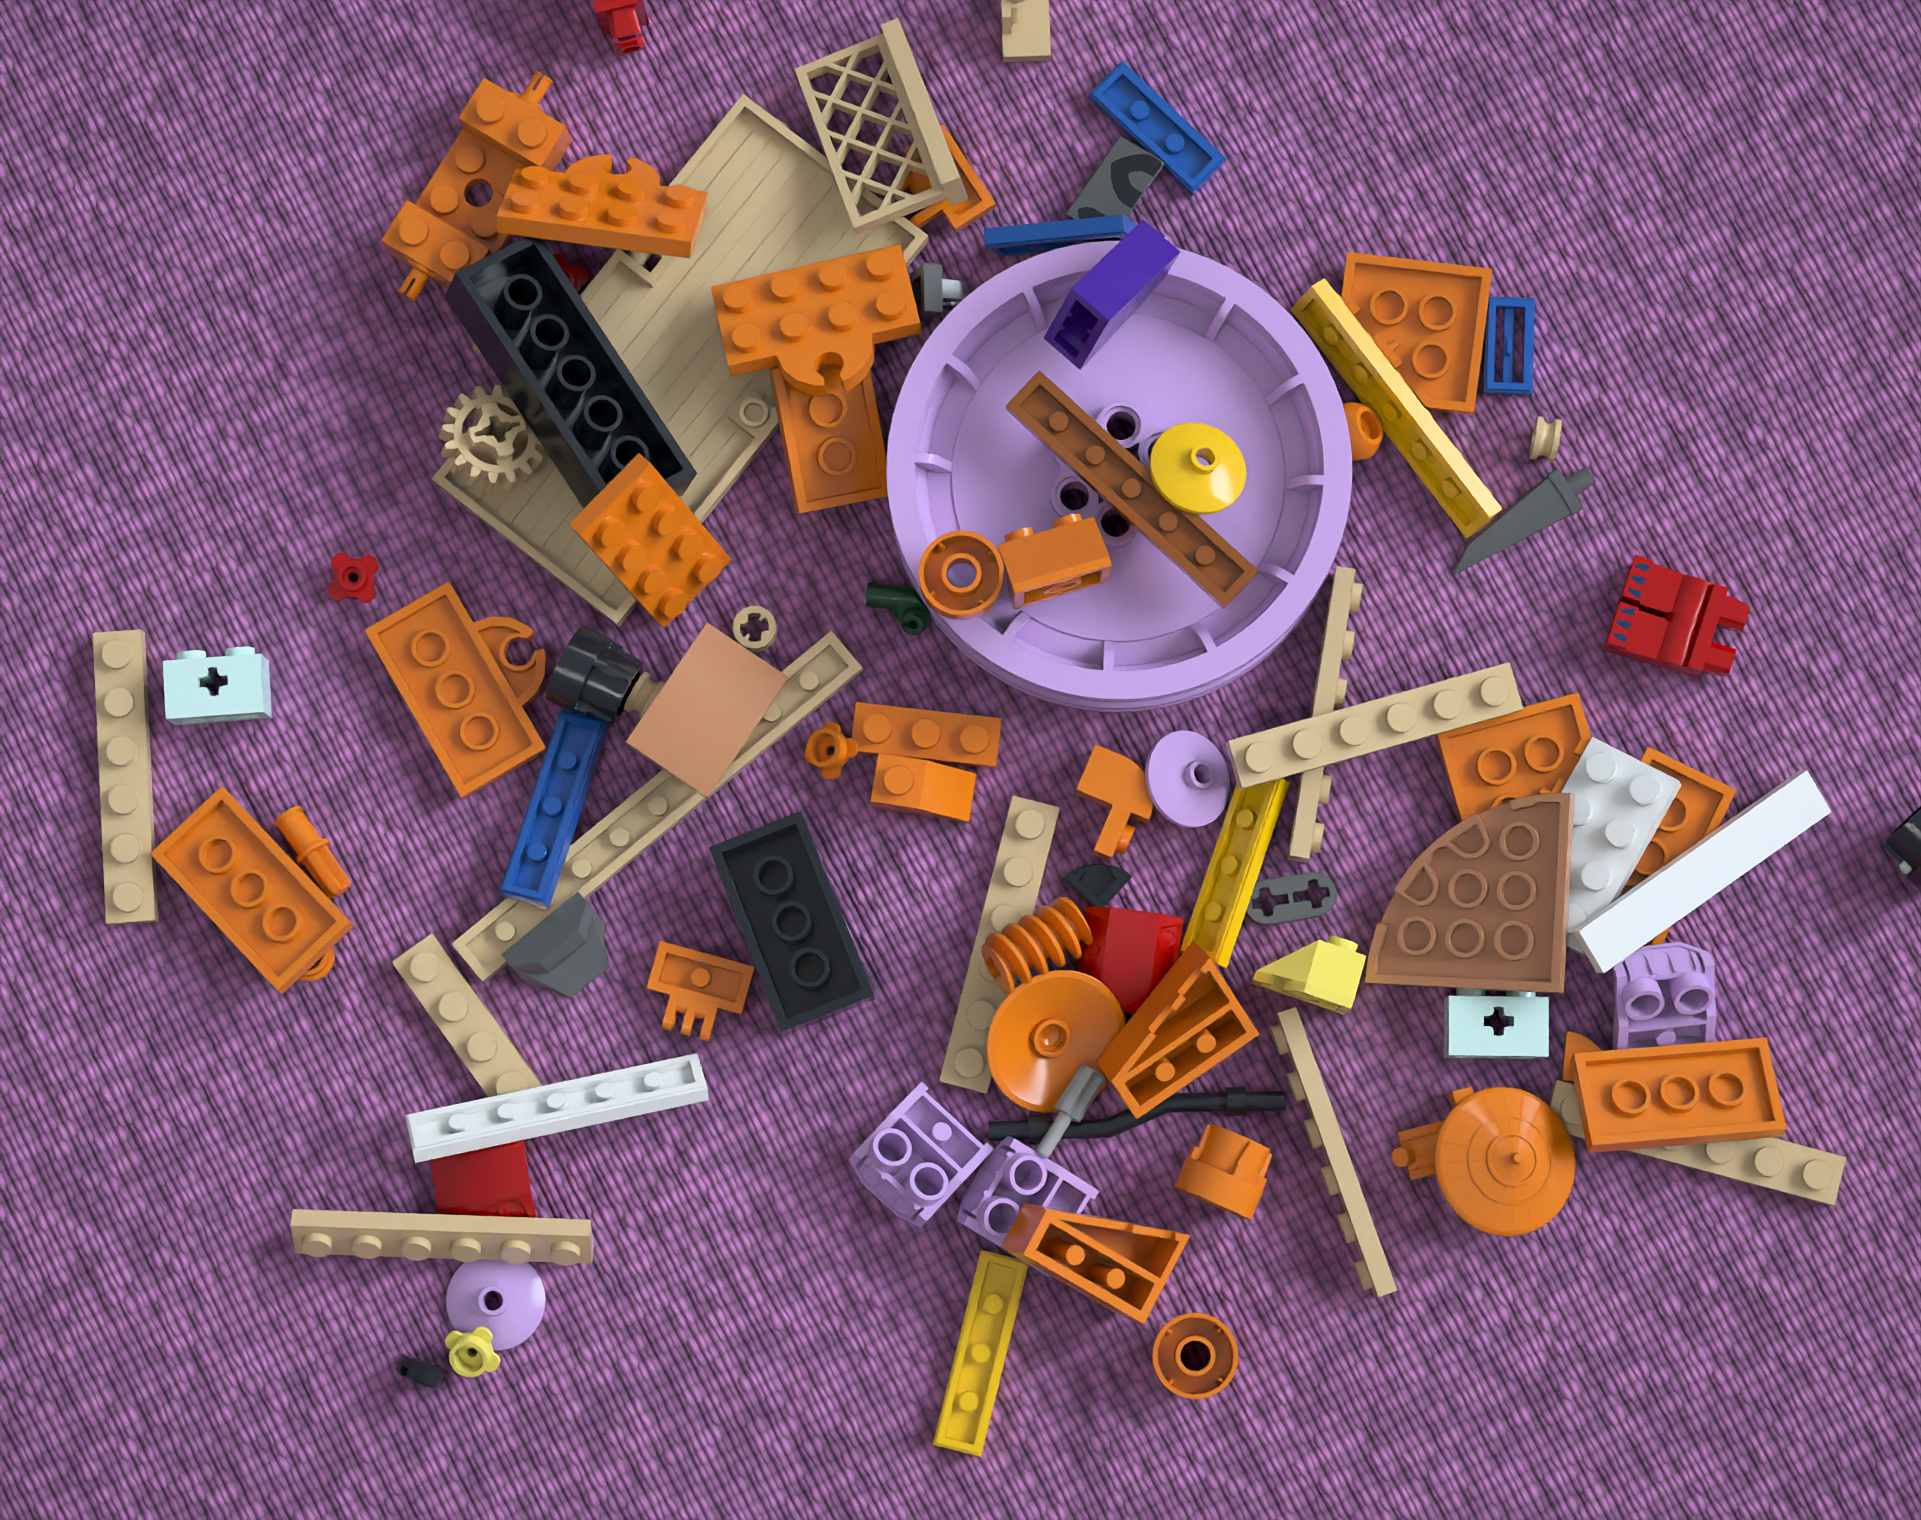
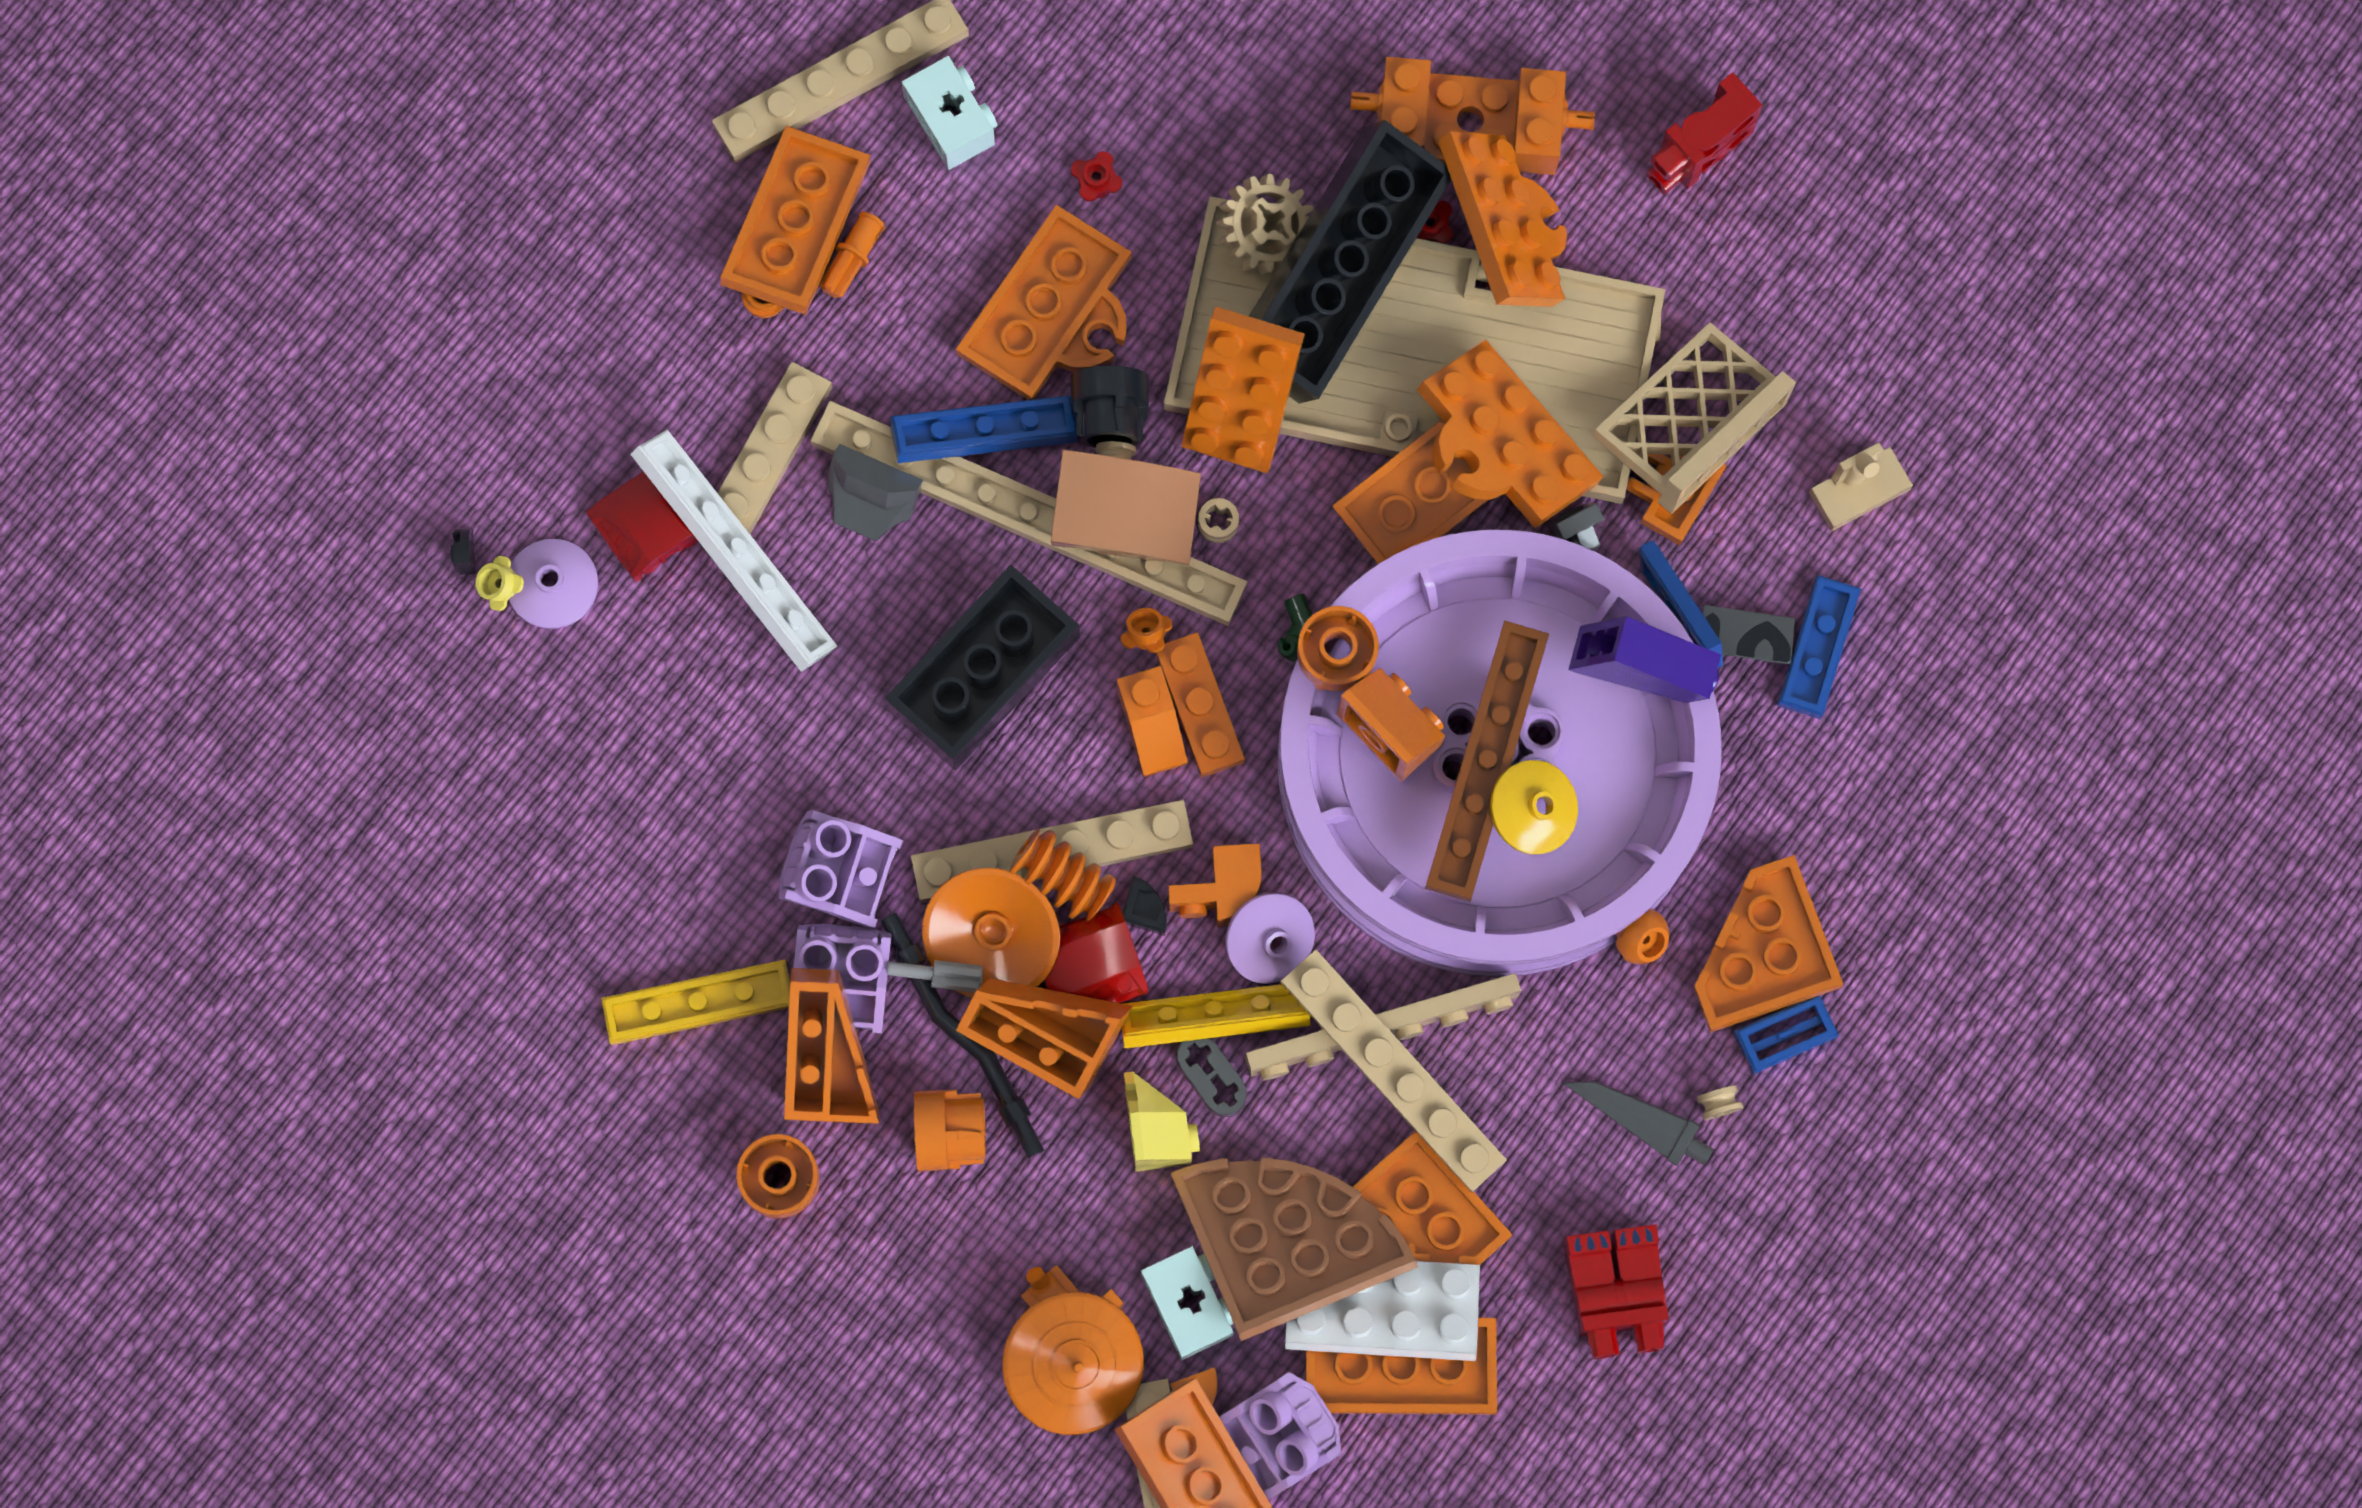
camera: 55 degrees right, 5 degrees down
tan plate [290,1209,594,1266] -> none
orange hinge [647,941,756,1041] -> none
tan plate [1270,1007,1397,1297] -> none
yellow plate [1290,278,1502,539] -> none
white tile [1572,770,1831,973] -> none

